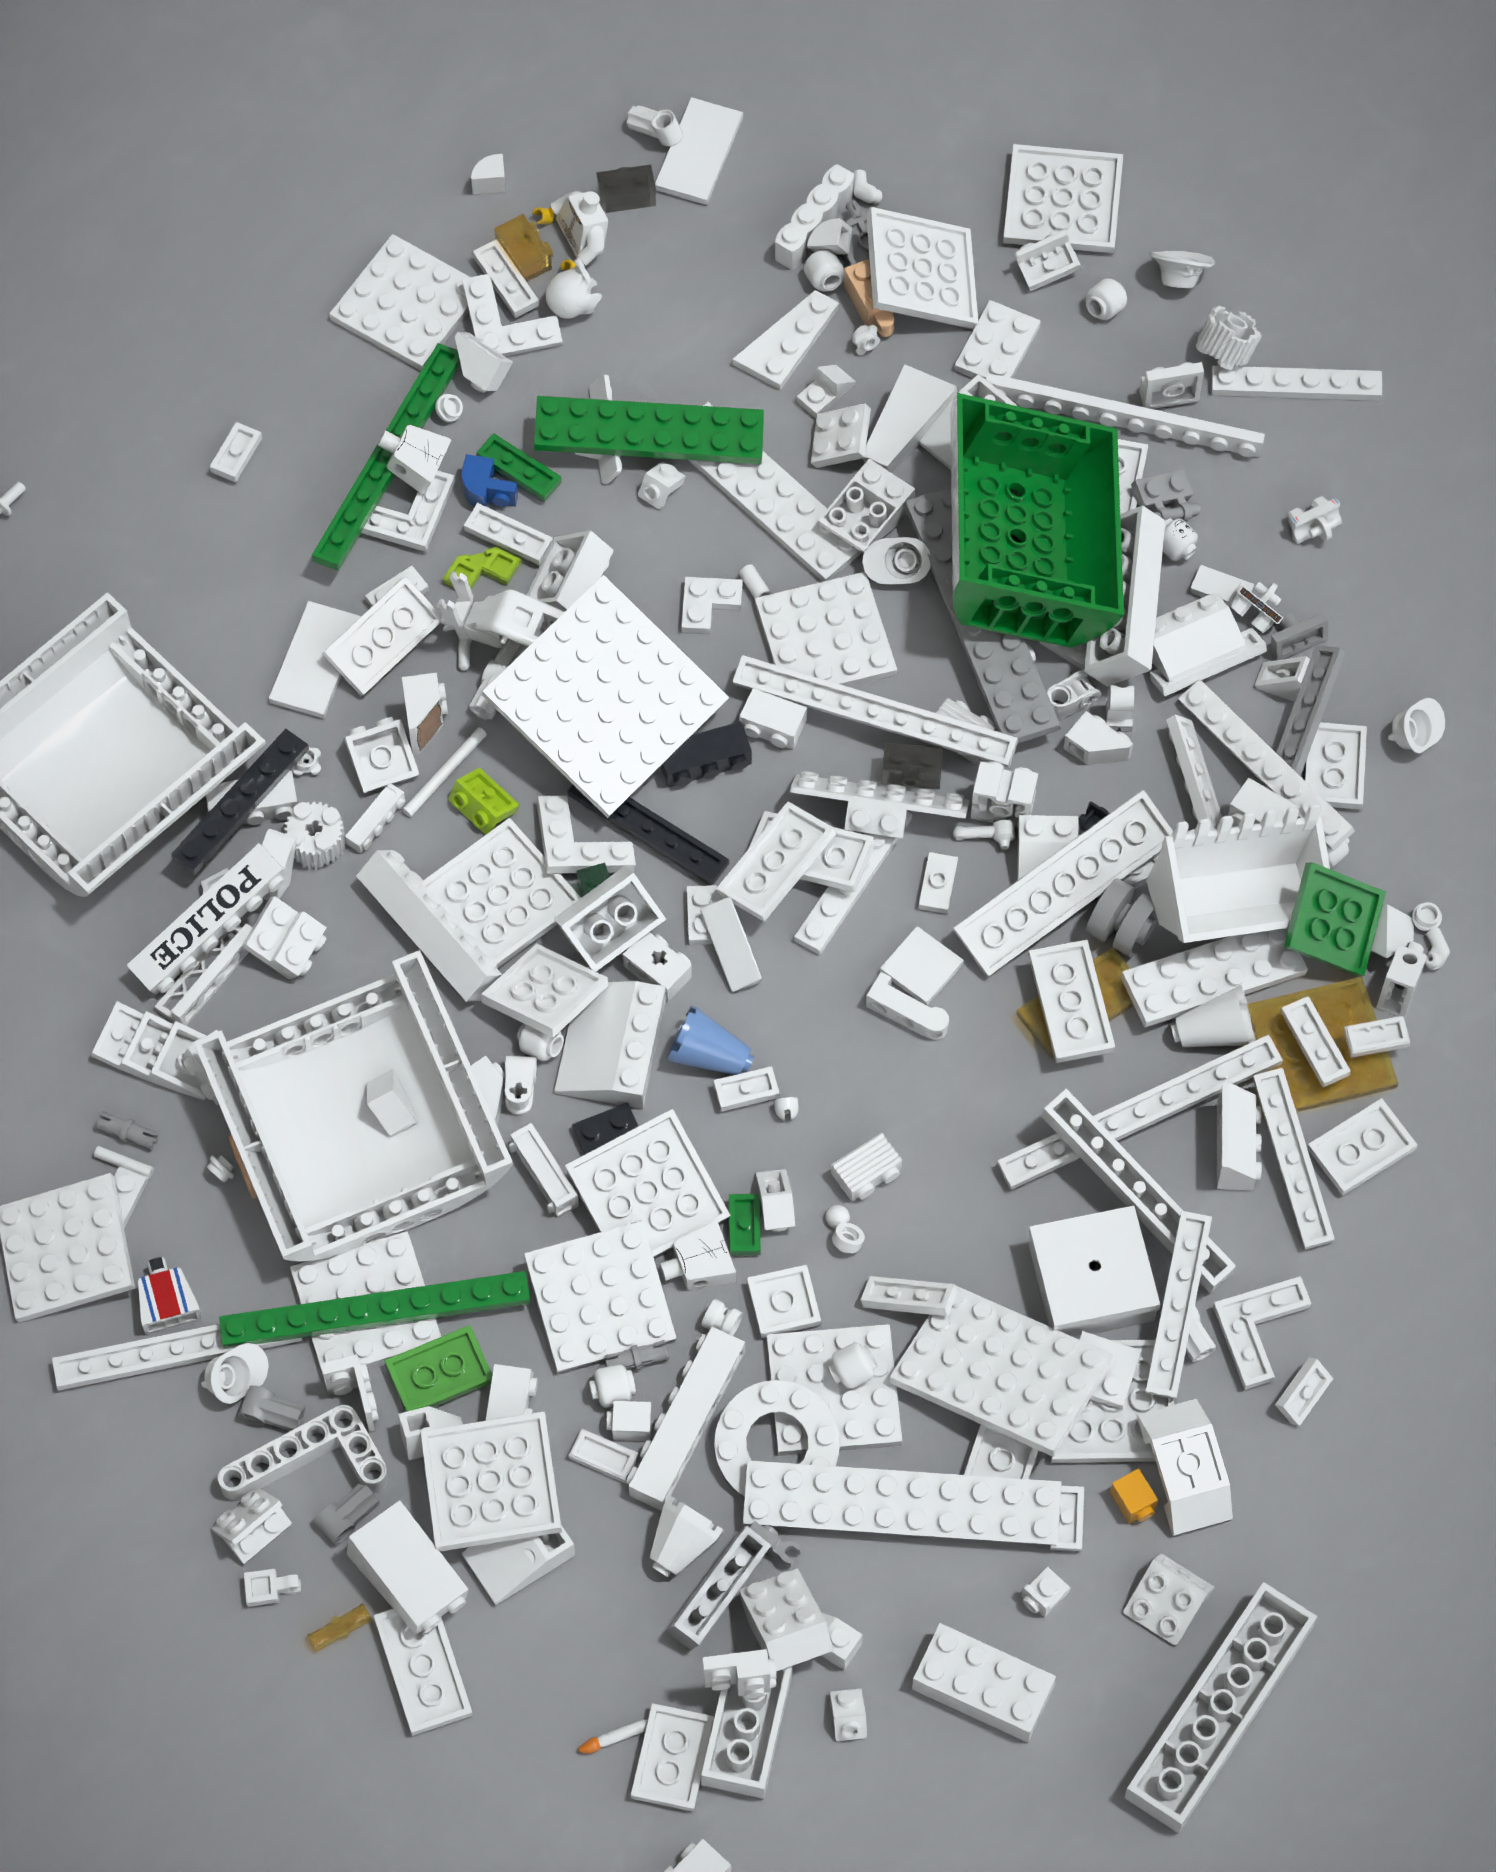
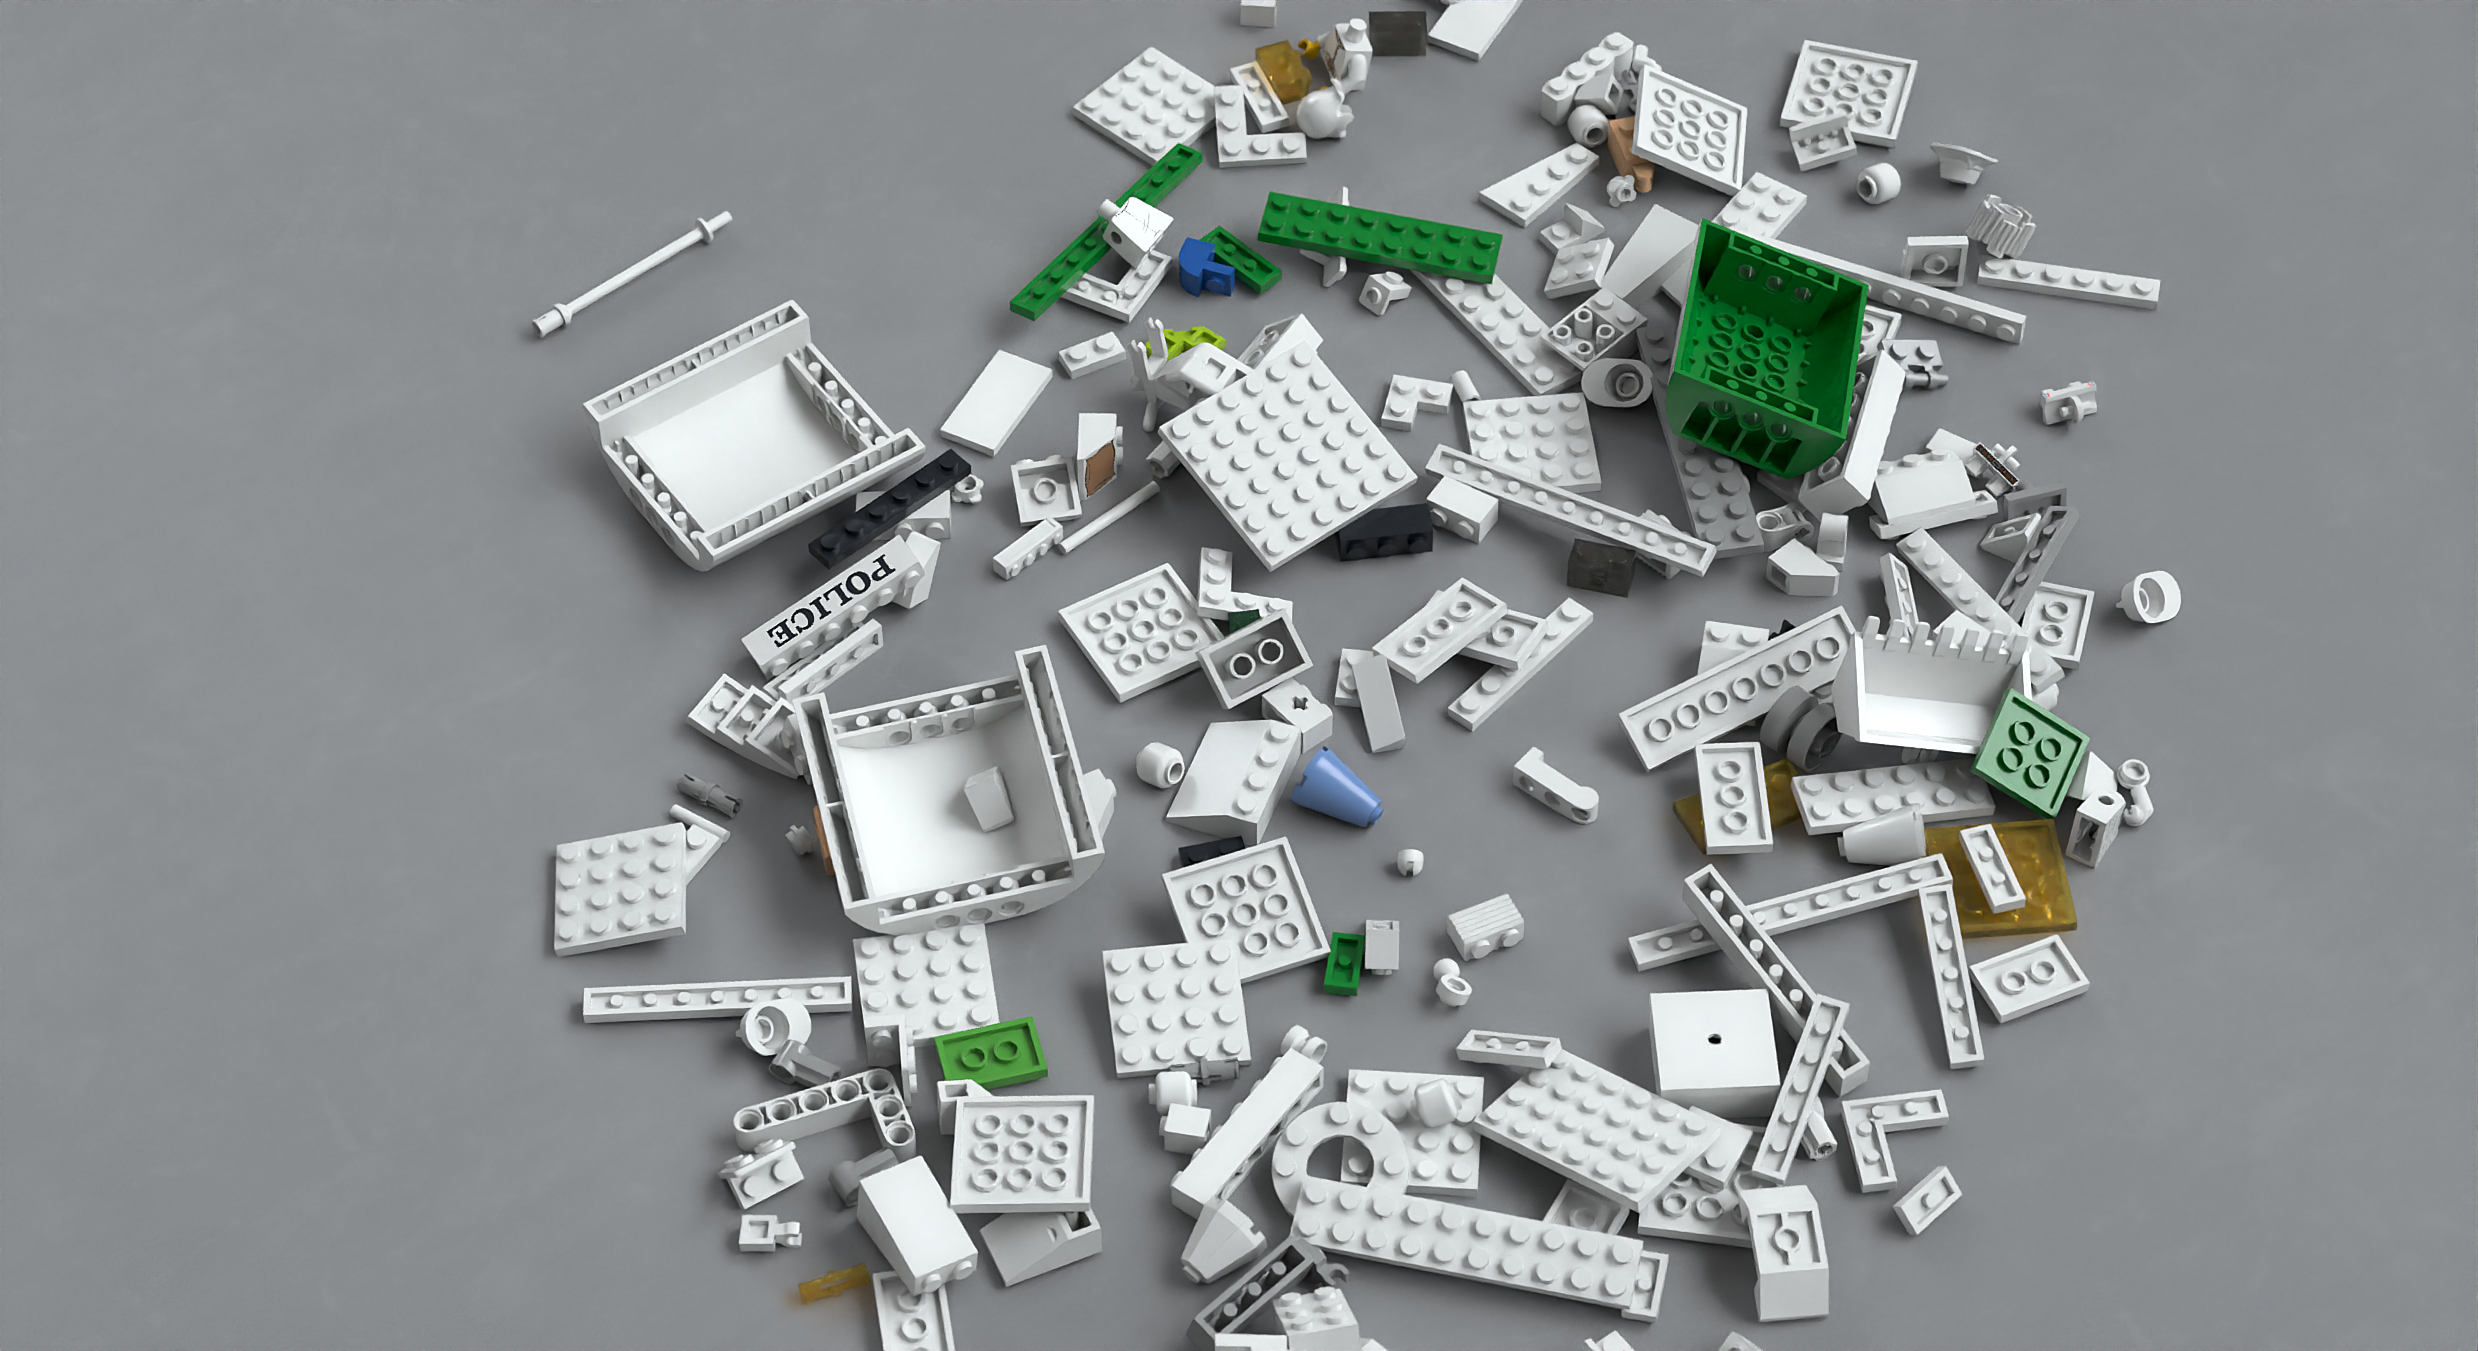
camera: 10 degrees right, 15 degrees down
torso [138,1257,202,1335] -> none
white plate [210,422,262,483] -> none
green plate [219,1271,530,1349] -> none
white plate [242,896,327,979] -> none
white brick [284,802,346,870] -> none
white plate [322,576,442,696] -> none
white brick [356,850,502,1002] -> none
white plate [435,394,463,422] -> none
lime bracket [448,767,520,835] -> none
white slope [455,332,513,393] -> none
white plate [464,503,553,566] -> none
white plate [481,943,608,1038] -> none
white brick [486,1364,538,1421] -> none
white piece [505,1056,537,1116] -> none
white container [509,1123,579,1218] -> none
black plate [567,784,729,885] -> none
white tile [569,1429,639,1483] -> none
white torso [660,1220,736,1290] -> none
white plate [714,1066,780,1112] -> none
white plate [747,1265,821,1338] -> none
white bracket [790,771,970,838] -> none
white tile [880,926,964,1006] -> none
white plate [918,852,958,914] -> none
white piece [953,820,1015,850] -> none
white brick [971,761,1038,828] -> none
light orange brick [1110,1468,1158,1524] -> none
white head [1162,518,1198,561] -> none
white slope [1217,1082,1262,1191] -> none
white plate [1343,1016,1410,1058] -> none

